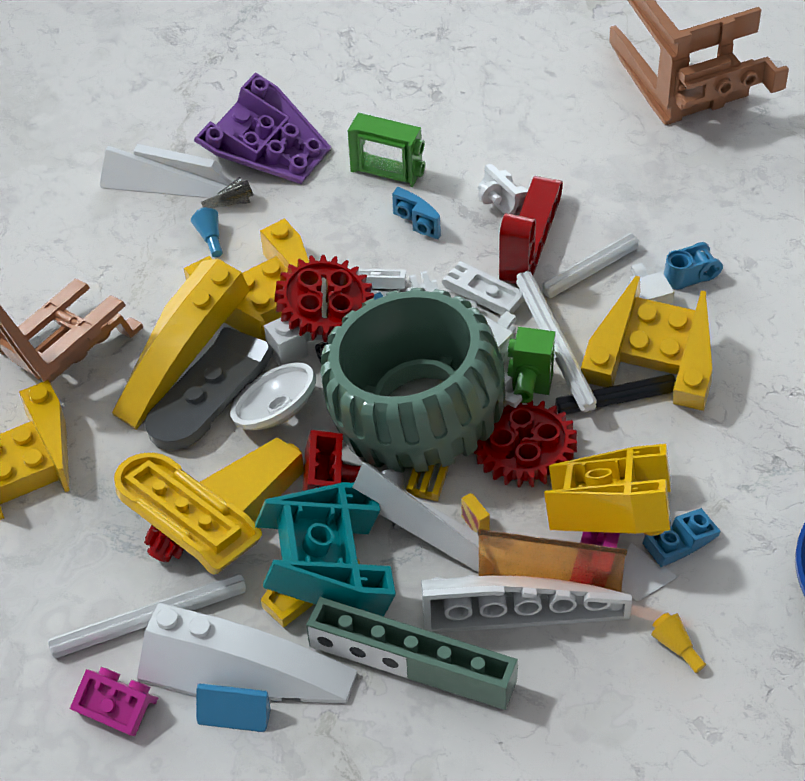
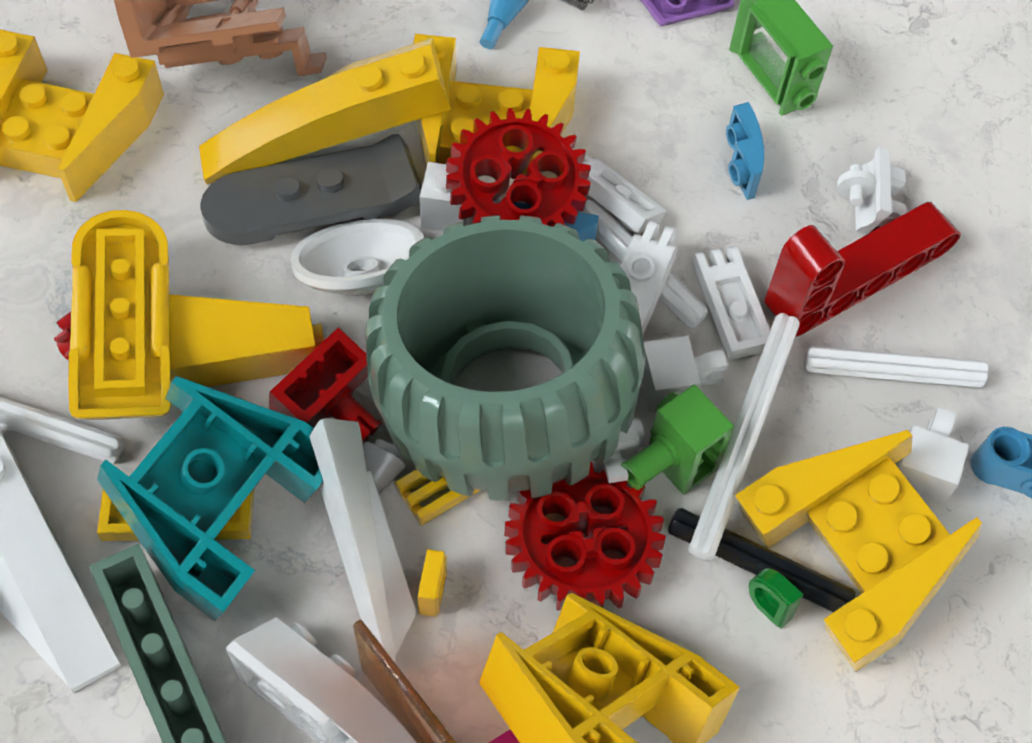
camera: 35 degrees right, 10 degrees up
none -> green tile [748,568,804,629]

